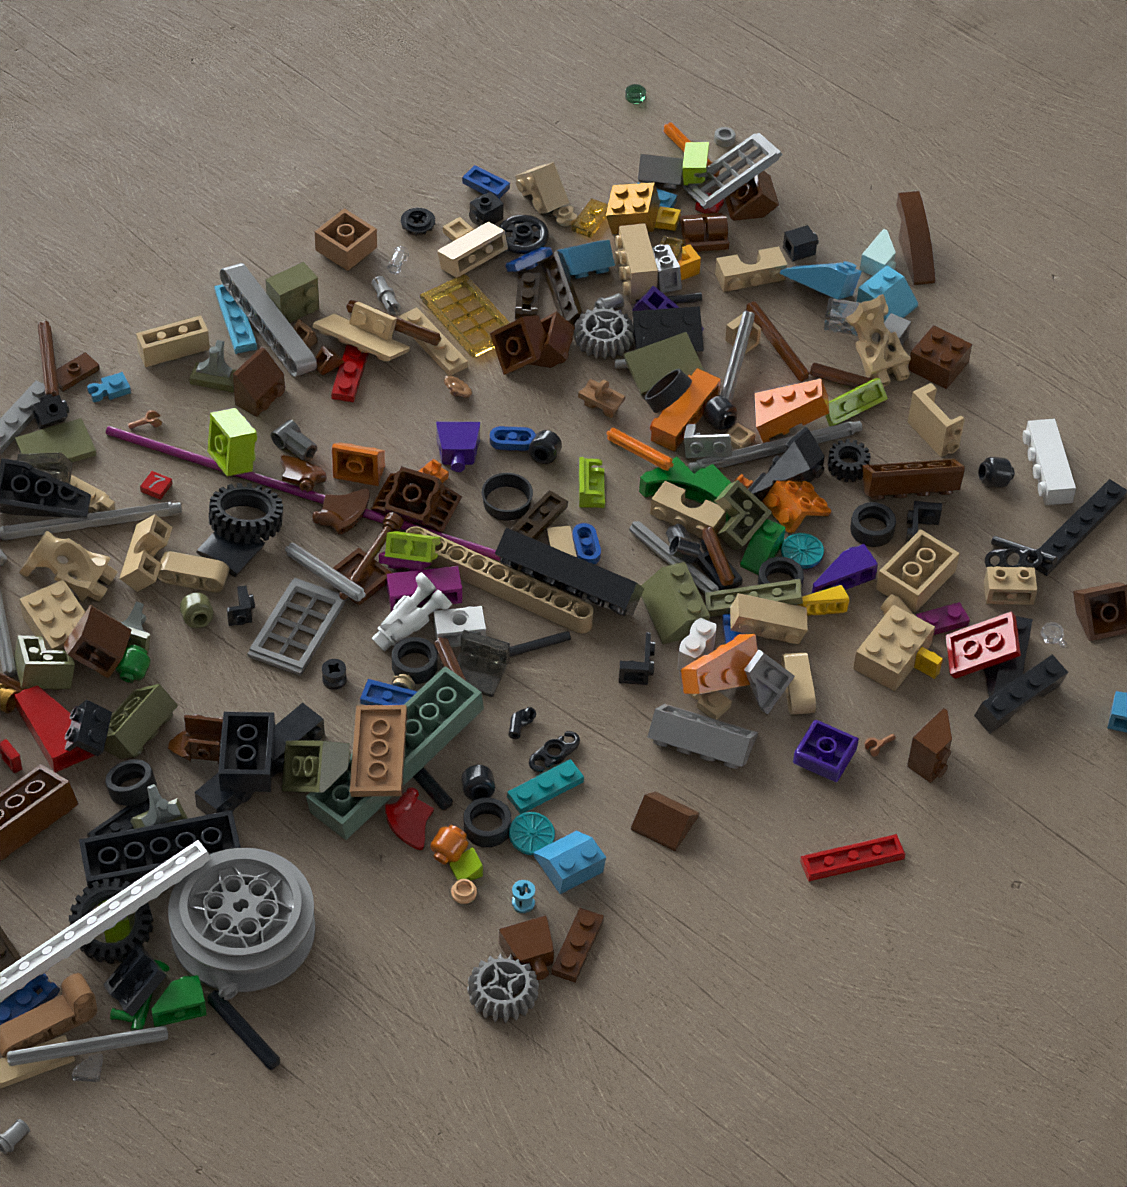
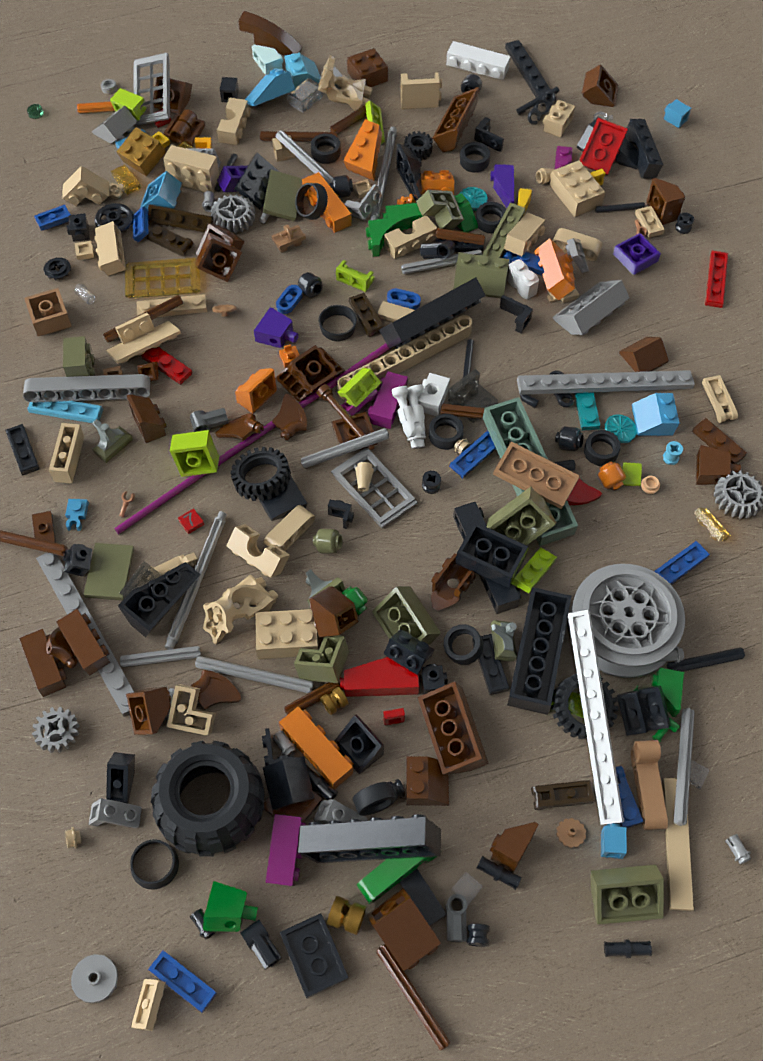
camera: 60 degrees left, 10 degrees up
light grey pin [372,276,401,315] -> none
orange axle [606,428,674,471] -> none
tan brick [876,529,960,613] -> none
none -> black tile [5,424,40,476]
none -> black tyre [311,133,341,164]
none -> tan cone [355,462,374,492]
none -> black brick [421,664,448,695]
none -> lime plate [512,547,557,594]
none -> light grey plate [517,370,695,395]
none -> black bar [595,202,645,213]
none -> tan plate [635,206,665,238]
none -> blue plate [654,541,710,585]
none -> black wheel [675,213,694,234]
none -> clear yellow plate [694,508,731,541]
none -> tan plate [702,375,738,423]

